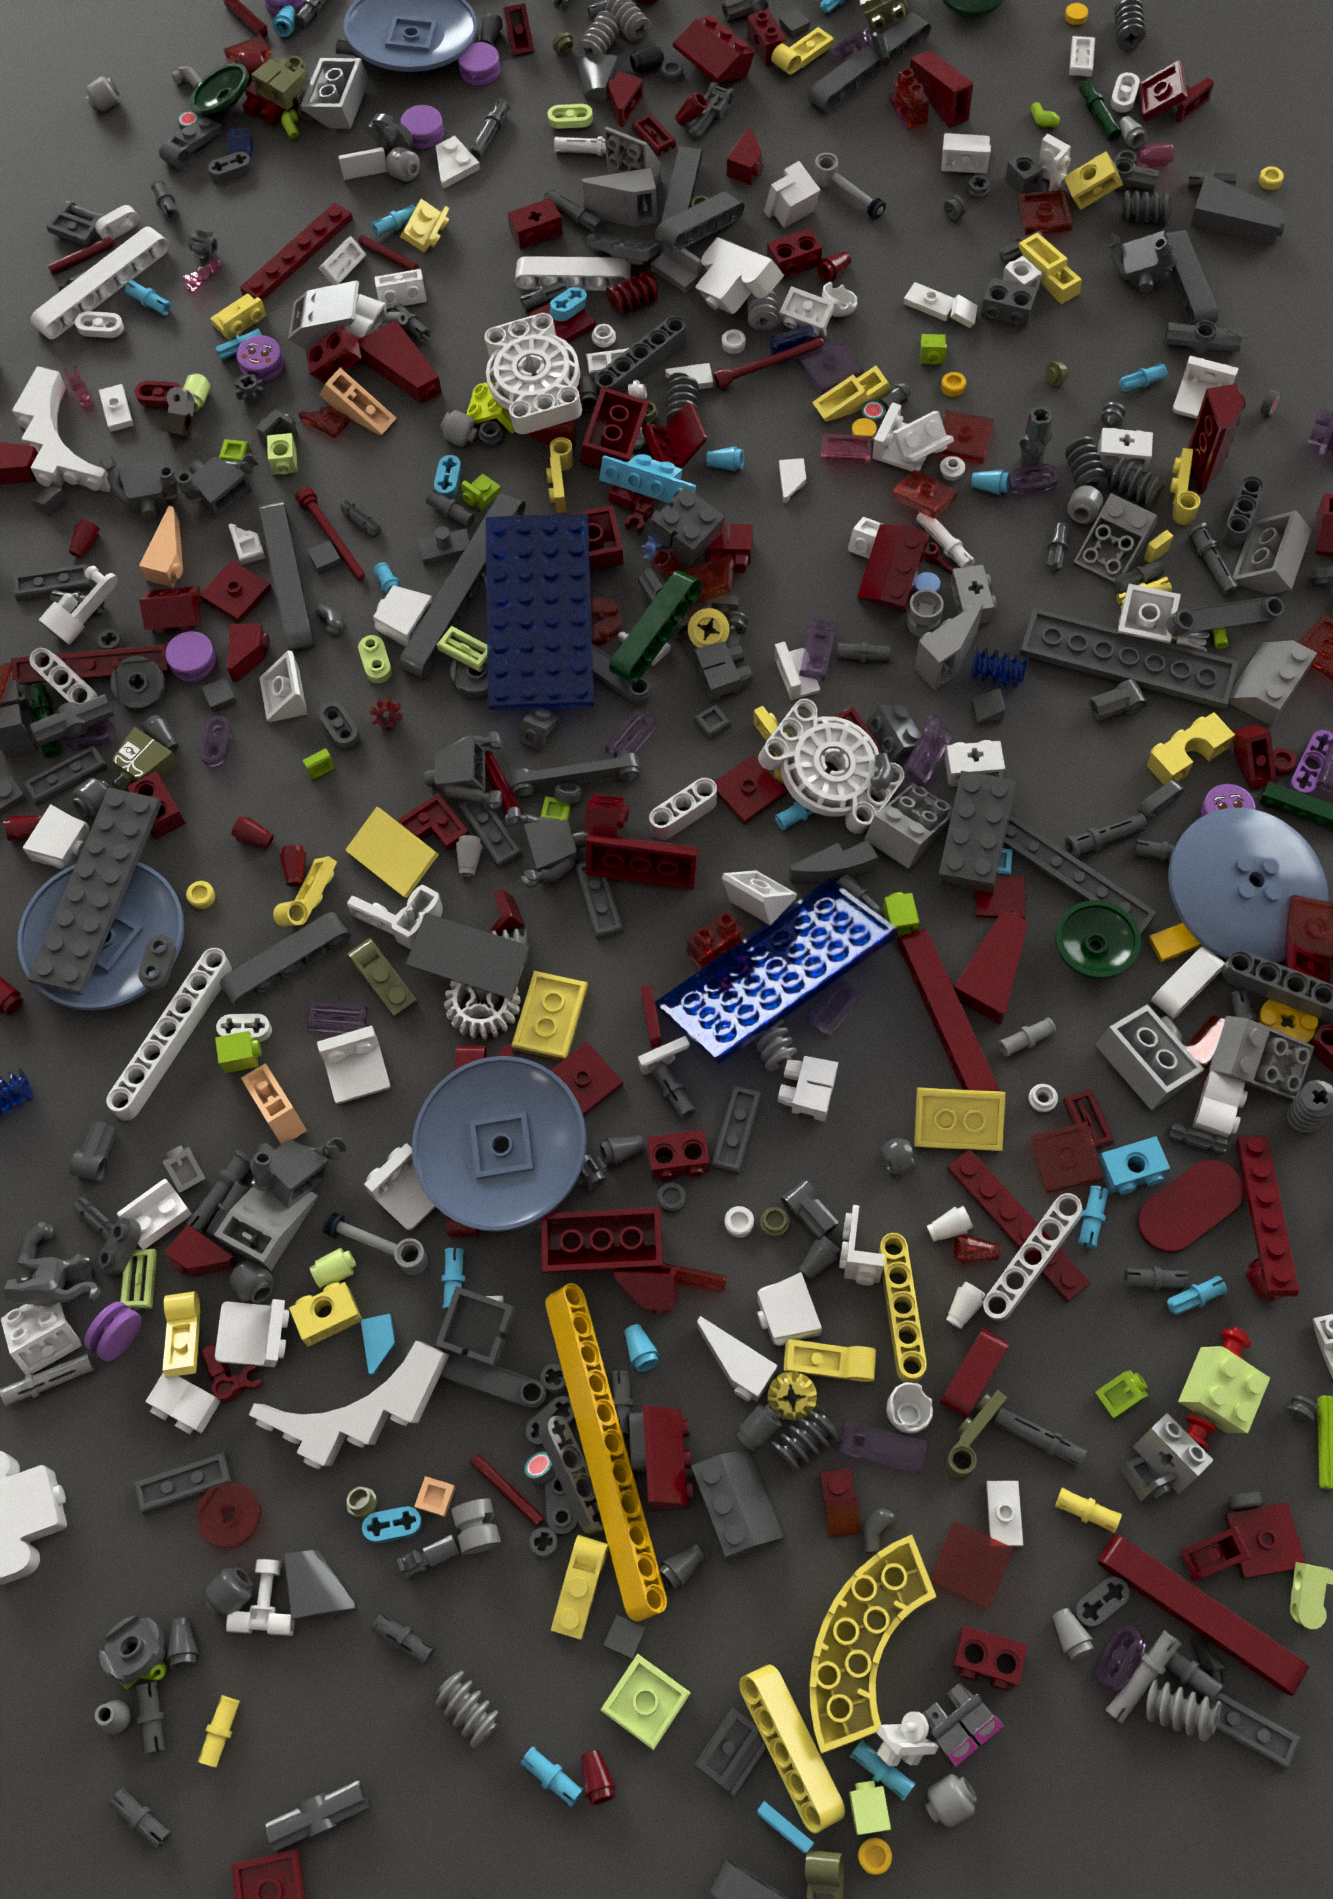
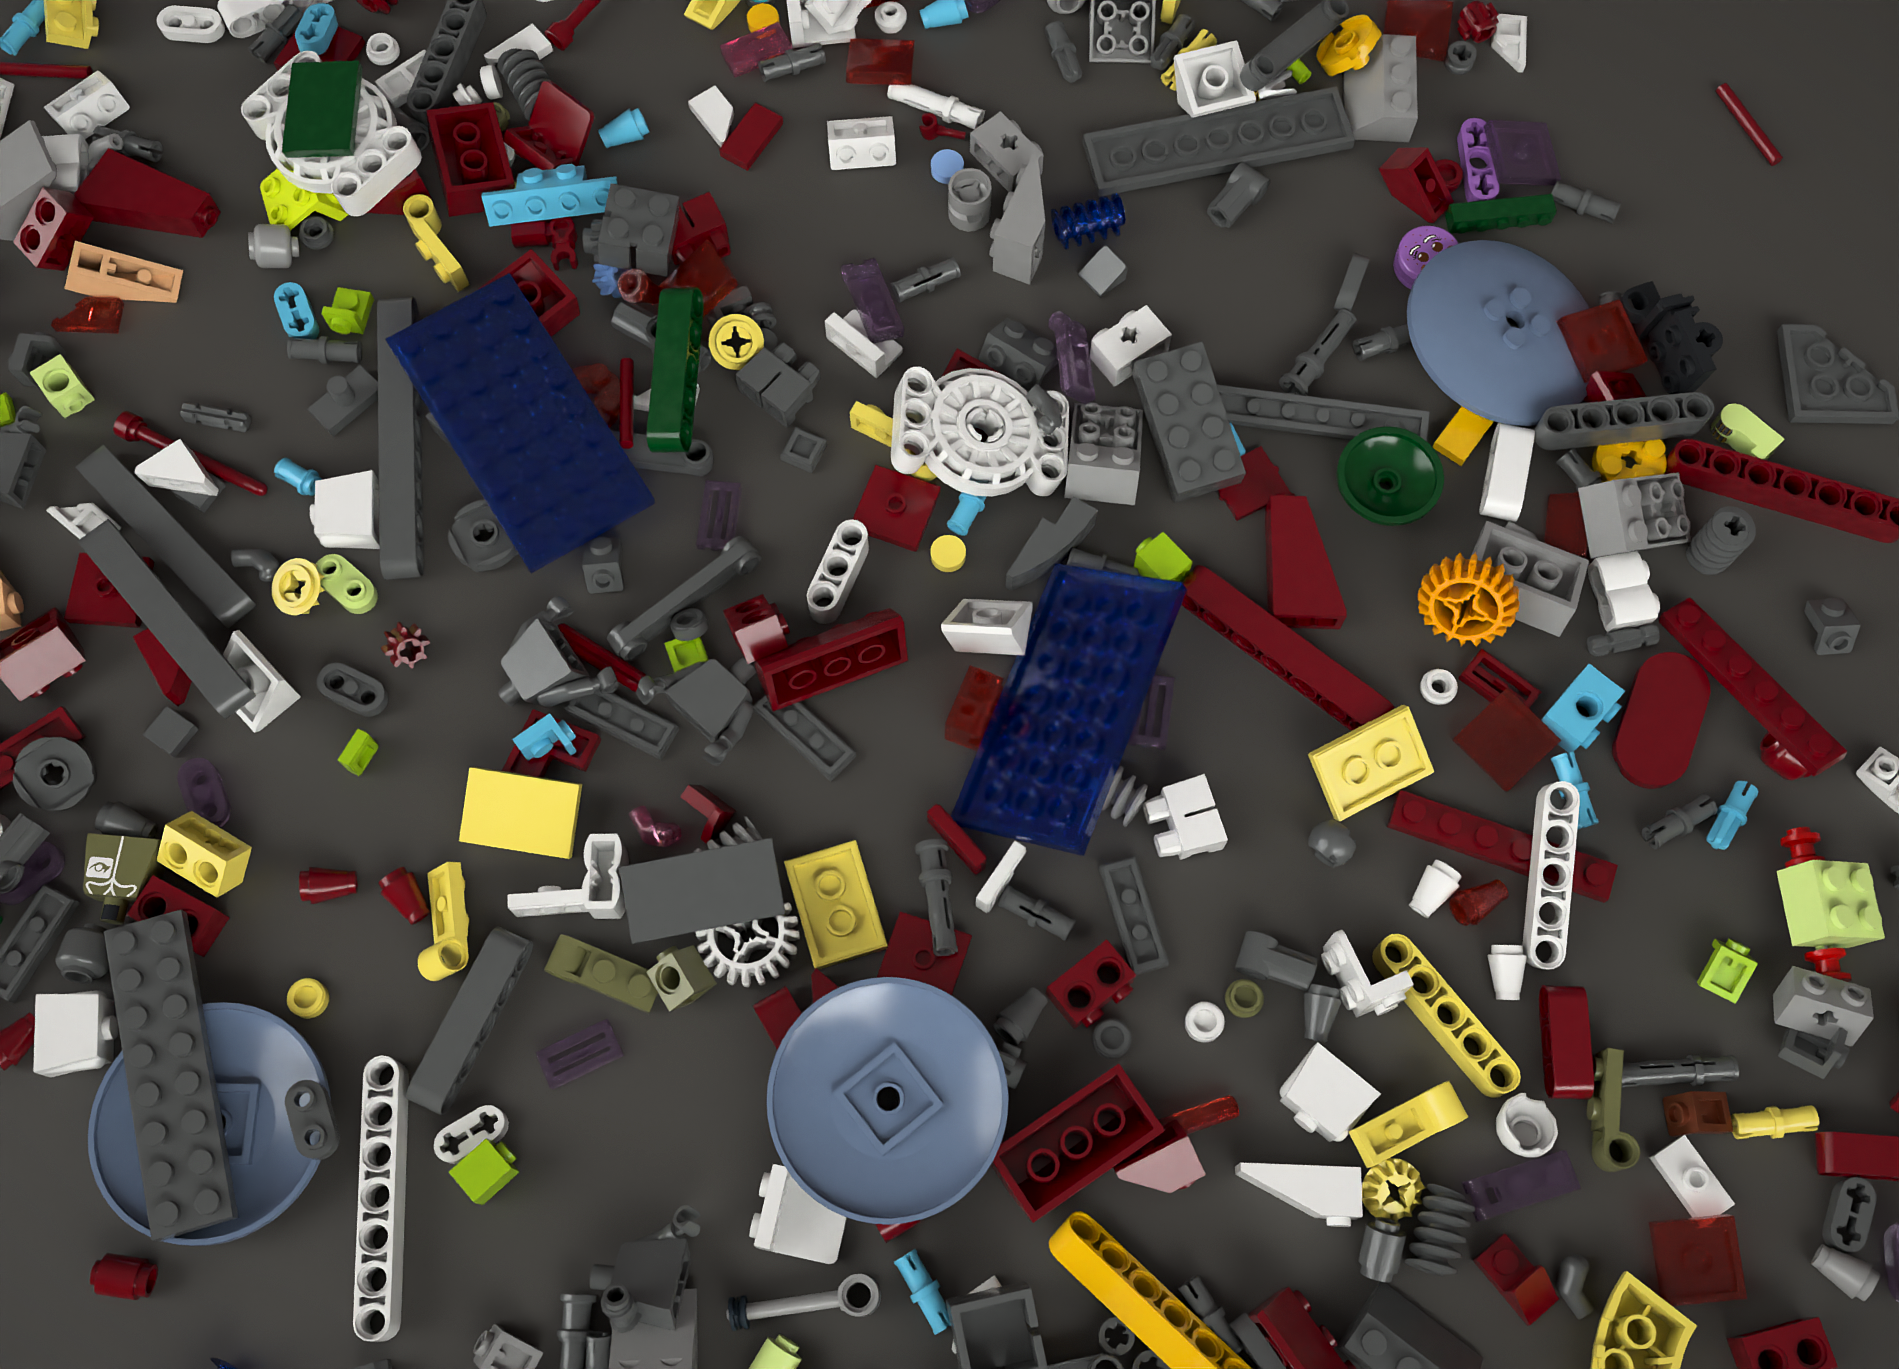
camera: 35 degrees left, 5 degrees up
medium lavender head [165,631,217,682] -> none
light nougat slope [241,1063,307,1145] -> none
white bracket [317,1026,391,1104] -> none
yellowish green tile [437,626,495,672] -> none
light grey cone [456,835,483,877] -> none
medium azure cone [624,1324,659,1372] -> none
dark red slope [857,524,929,612] -> none
light grey pin [998,1017,1056,1057] -> none
light yellow arch [1146,712,1235,785] -> none
none -> dark grey beam [77,519,256,719]
none -> white slope [134,439,219,496]
none -> light yellow brick [156,811,252,898]
none -> white plate [157,5,225,43]
none -> light yellow gear [272,558,325,616]
none -> dark green tile [282,60,363,158]
none -> white tile [480,64,503,100]
none -> medium azure bracket [512,713,576,761]
none -> dark red bar [619,358,634,449]
none -> clear pink arm [629,806,682,847]
none -> olive brick [646,945,717,1012]
none -> dark red tile [719,102,783,171]
none -> dark grey pin [758,43,826,82]
none -> dark grey pin [915,839,958,956]
none -> light yellow tile [930,535,966,572]
none -> yellow plate [1316,14,1382,76]
none -> light orange gear [1417,552,1520,647]
none -> copper bracket [1663,1091,1733,1137]

